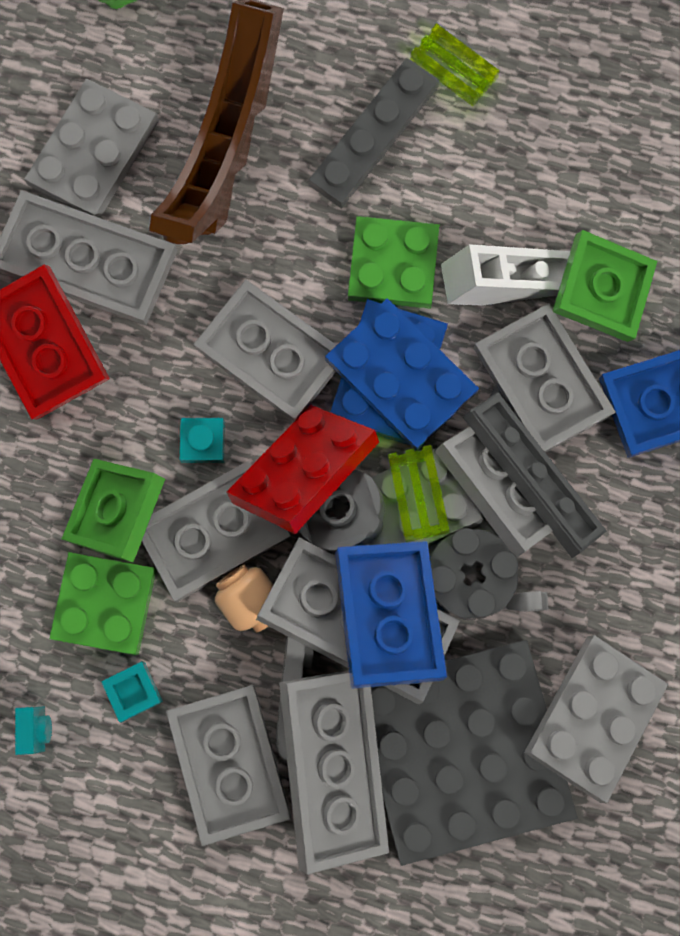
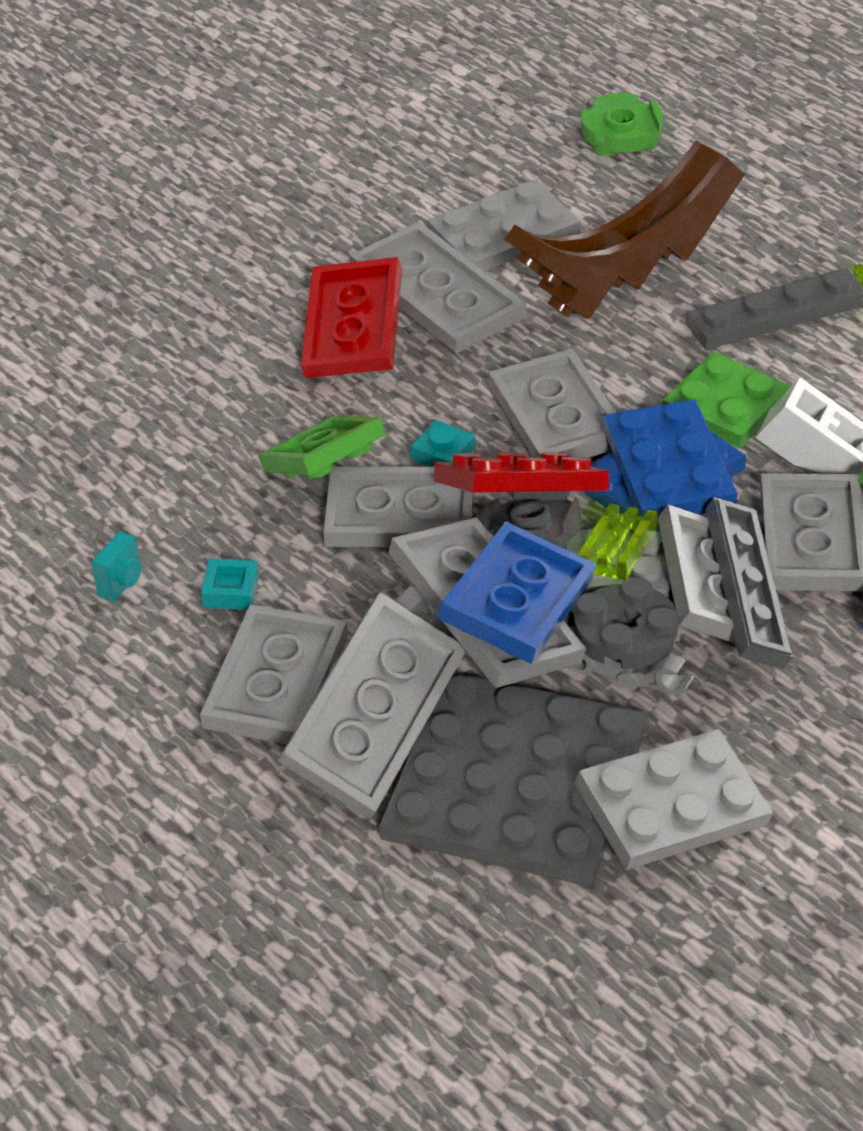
camera: 30 degrees right, 35 degrees down
bright green plate [49,552,157,655] -> none
light nougat head [215,564,273,633] -> none

